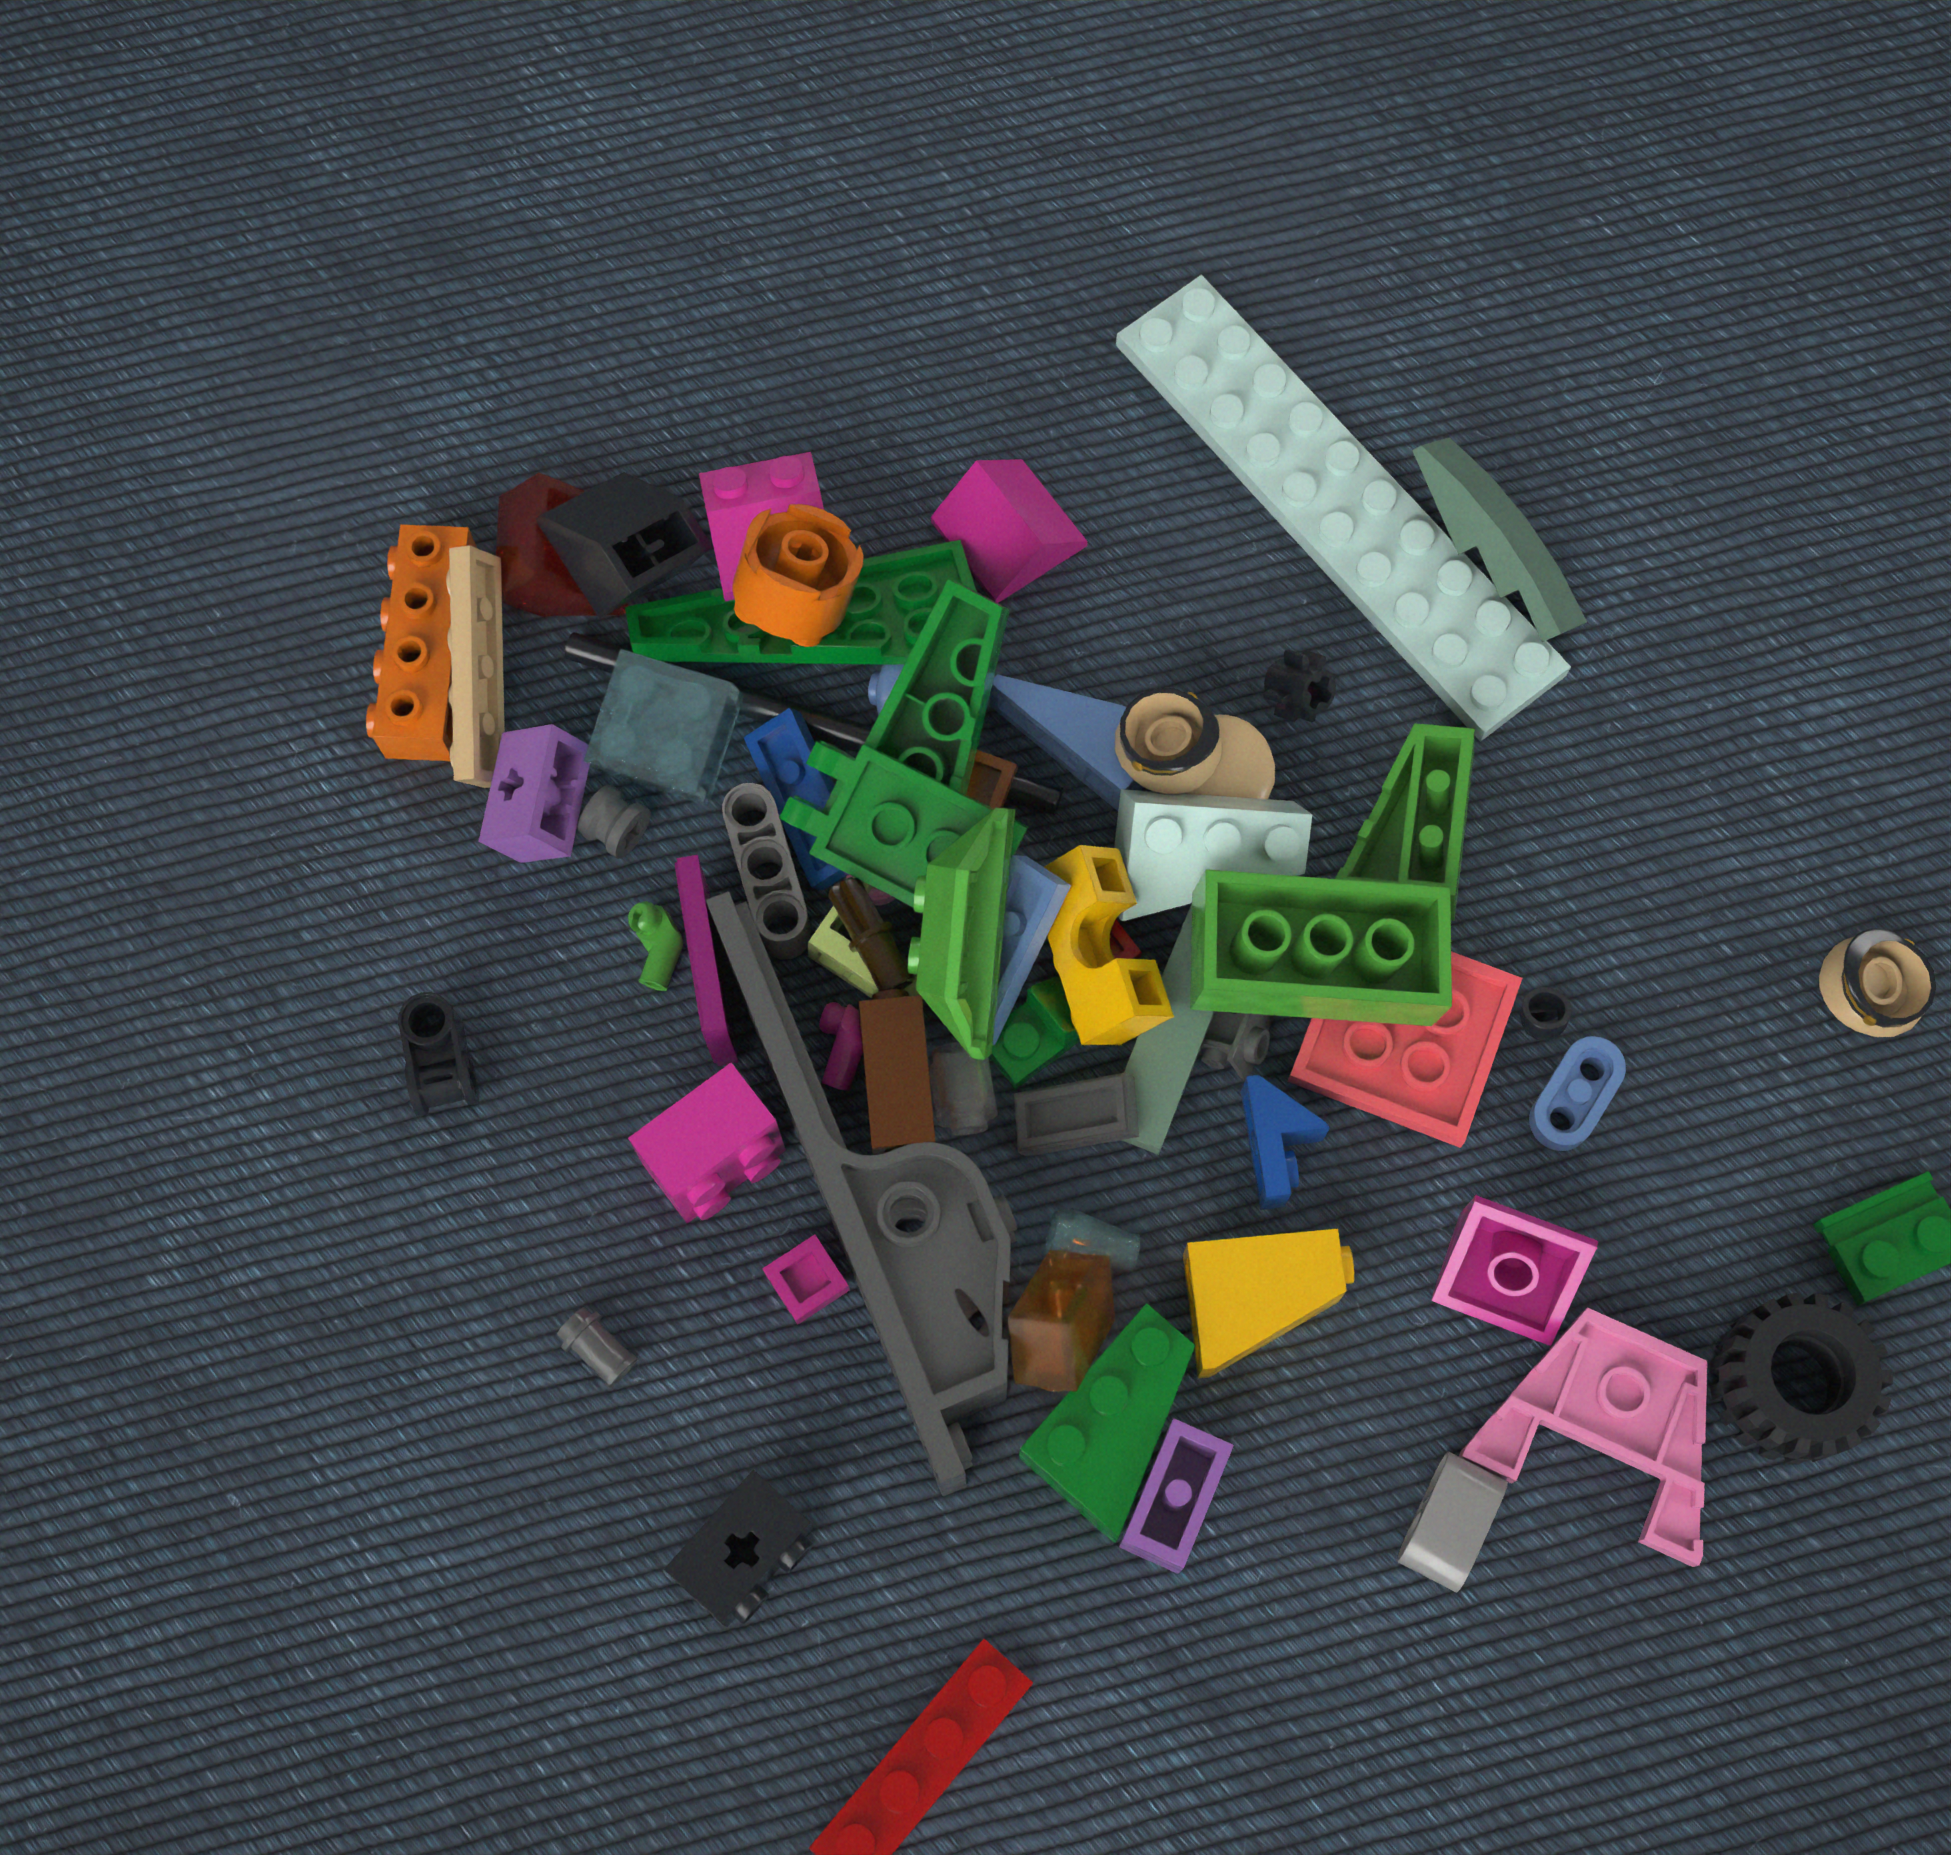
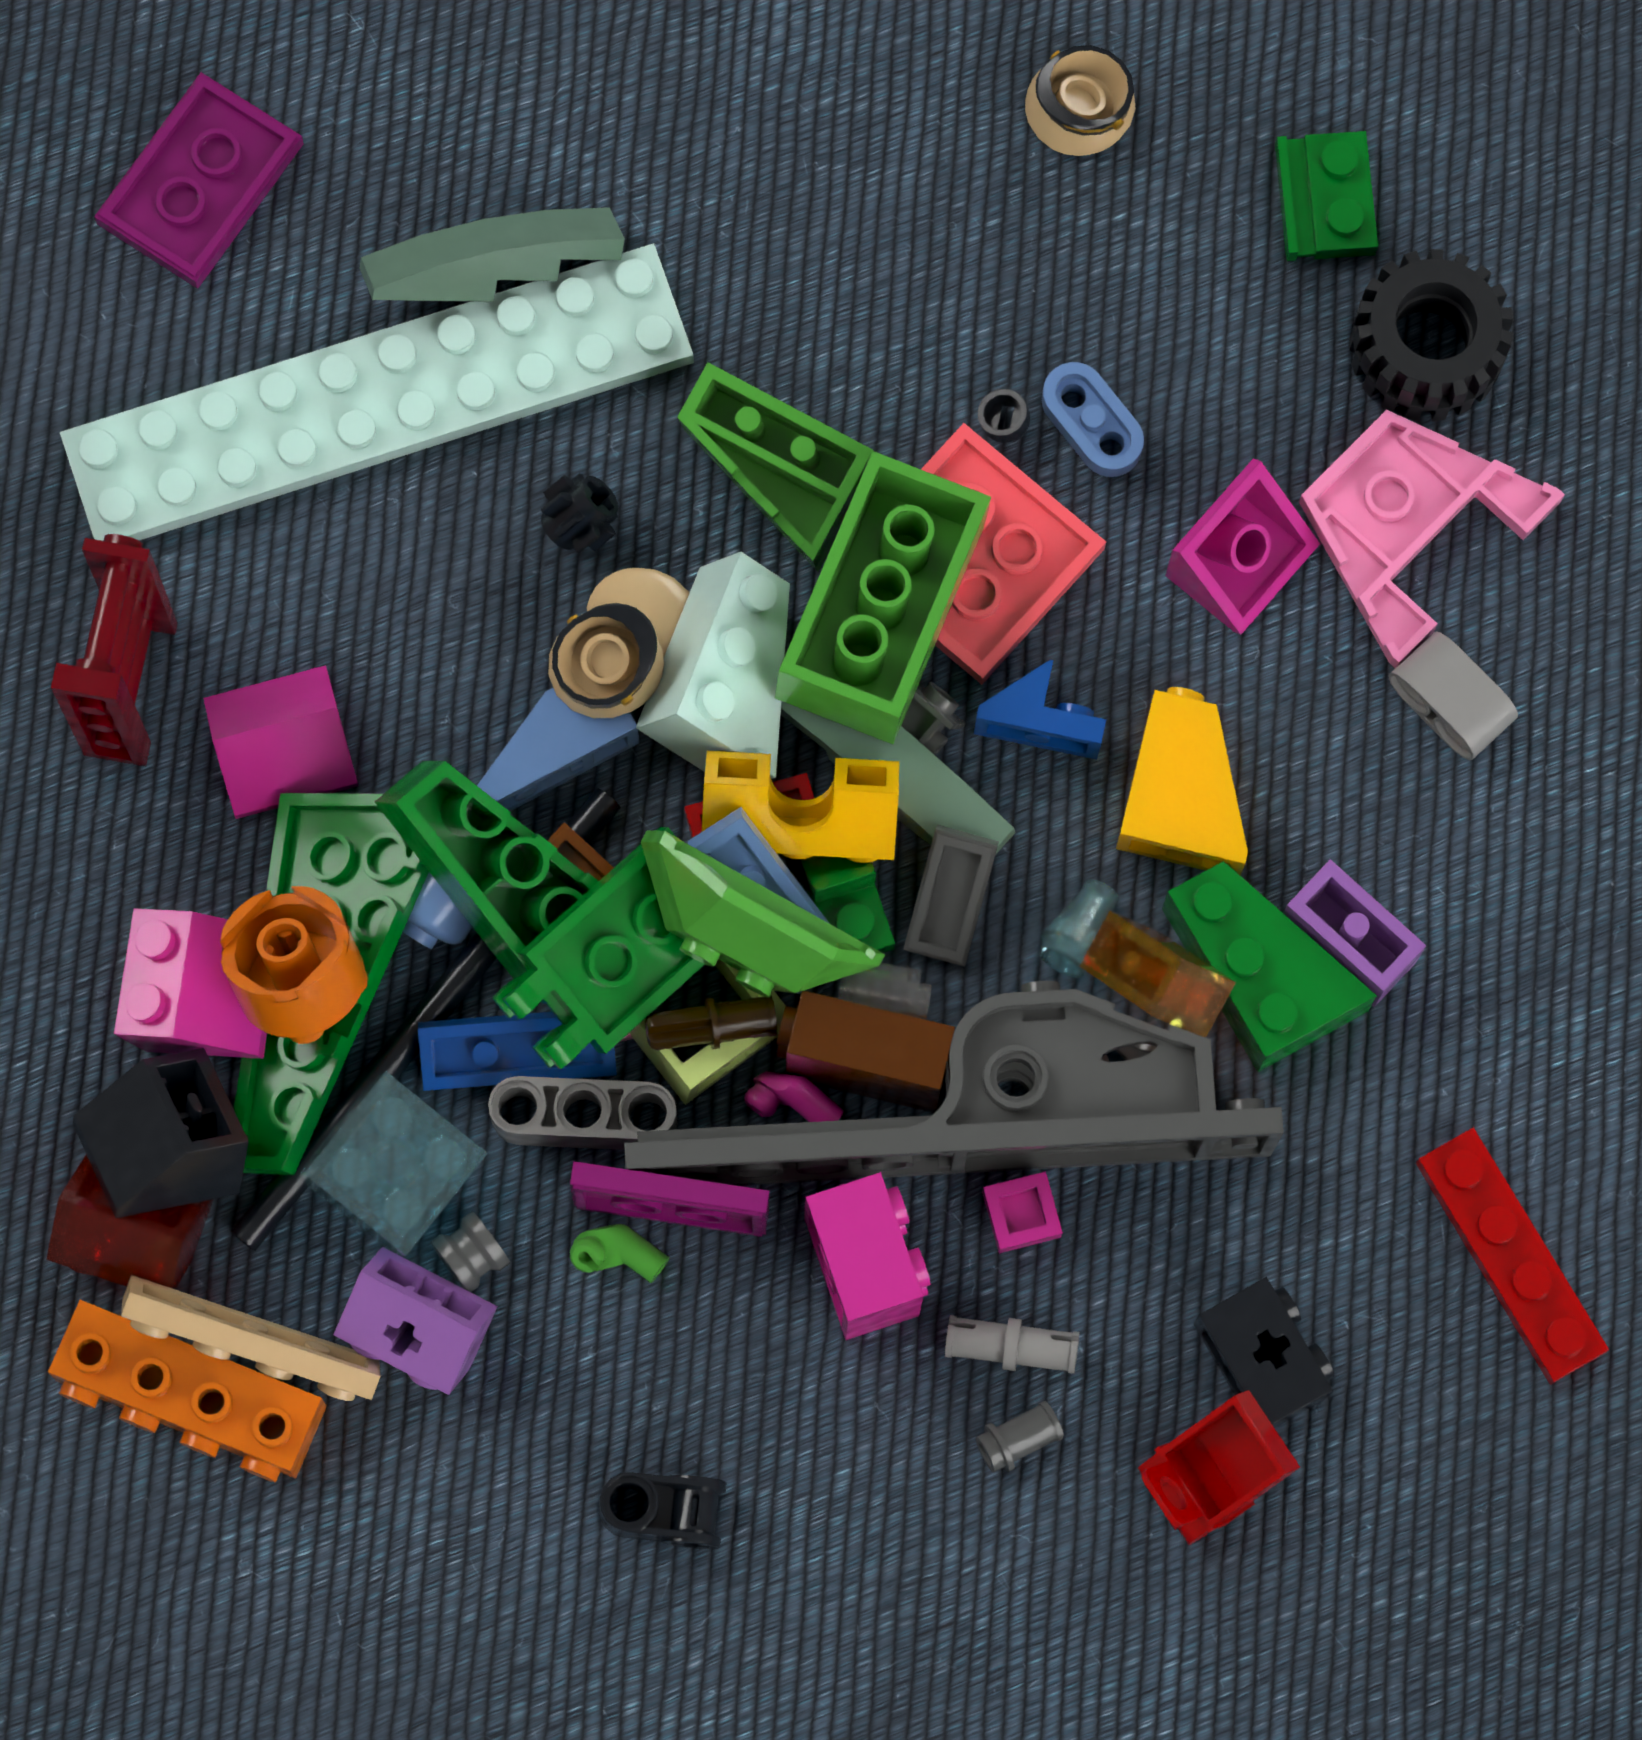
camera: 75 degrees left, 5 degrees up
none -> dark red fence [51,534,178,767]
none -> magenta tile [94,72,304,289]
none -> light grey pin [945,1315,1080,1374]
none -> red piece [1138,1390,1300,1545]

